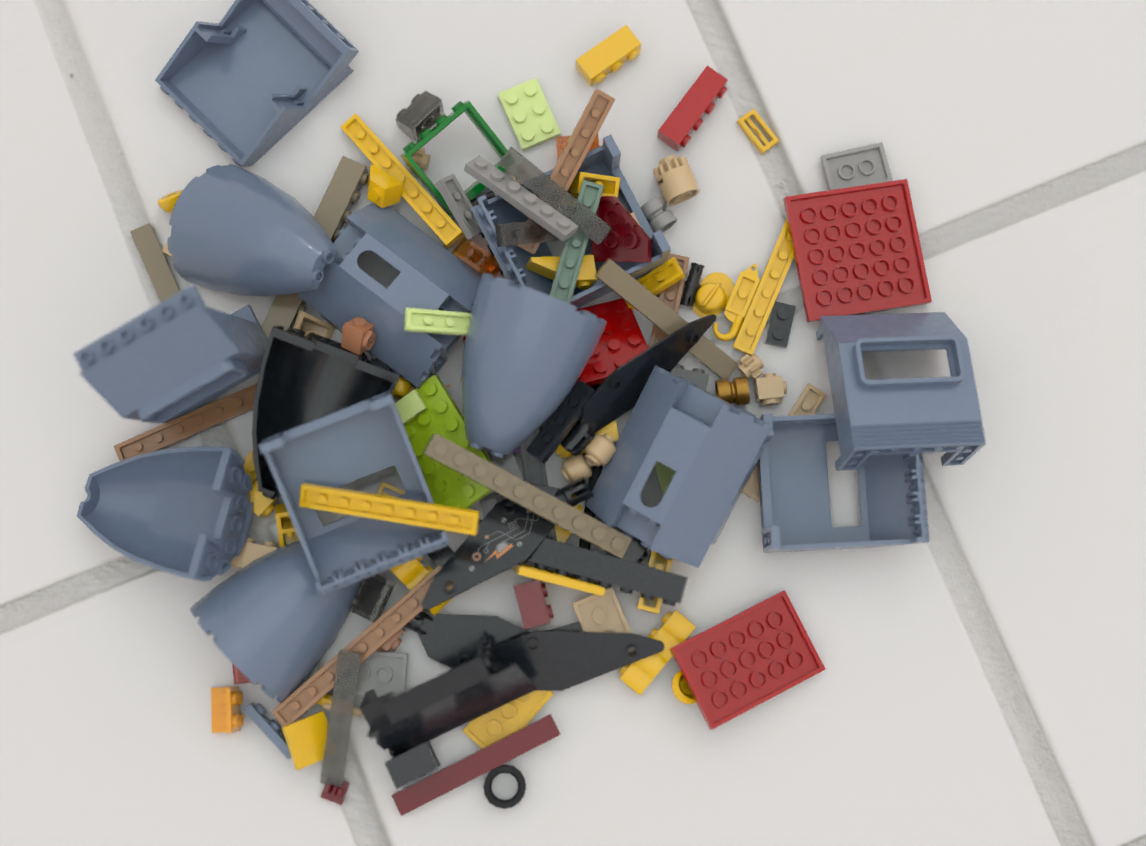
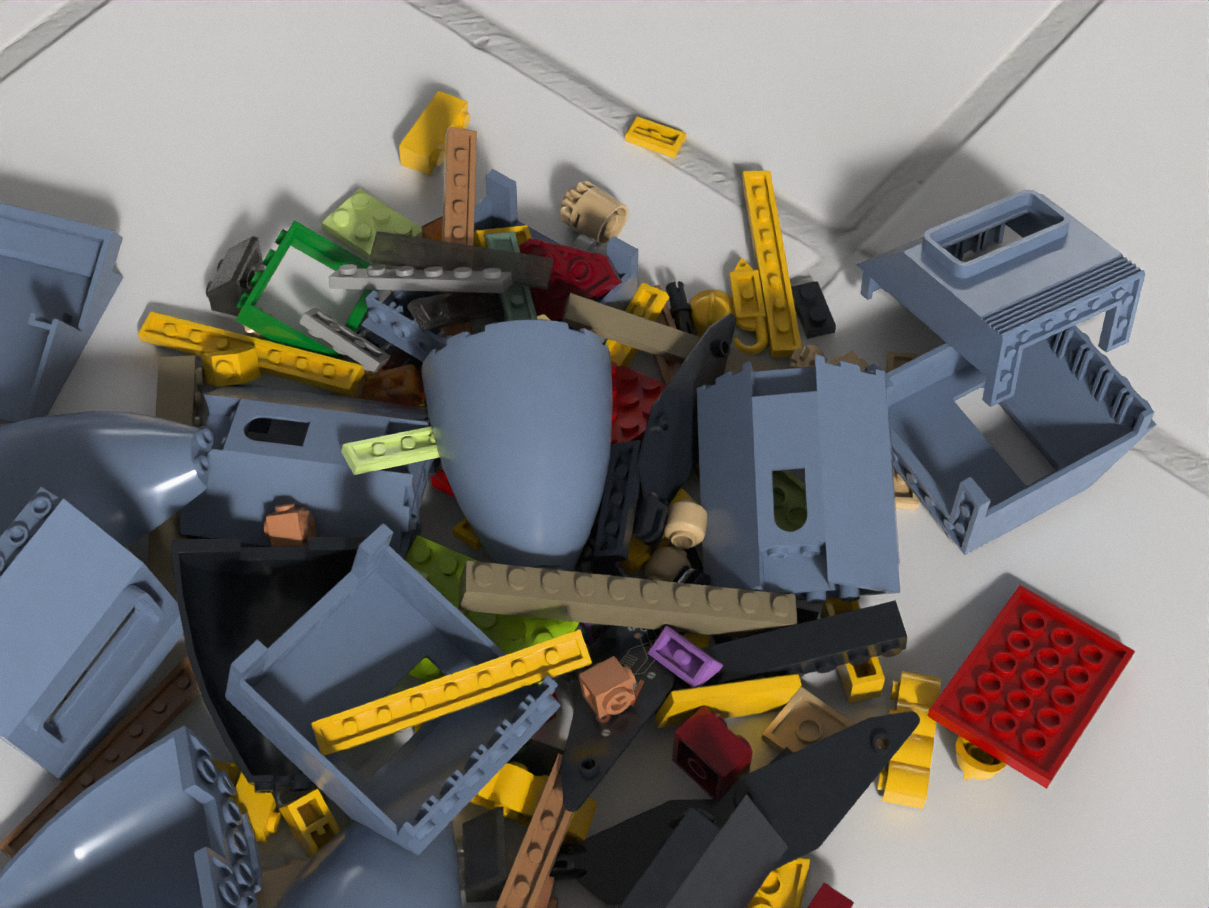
camera: 25 degrees left, 25 degrees down
red brick [657,65,728,151] -> none
red plate [783,179,932,323] -> none
light grey plate [820,142,893,190] -> none
none -> nougat brick [579,656,636,718]
none -> medium lavender slope [648,625,723,688]

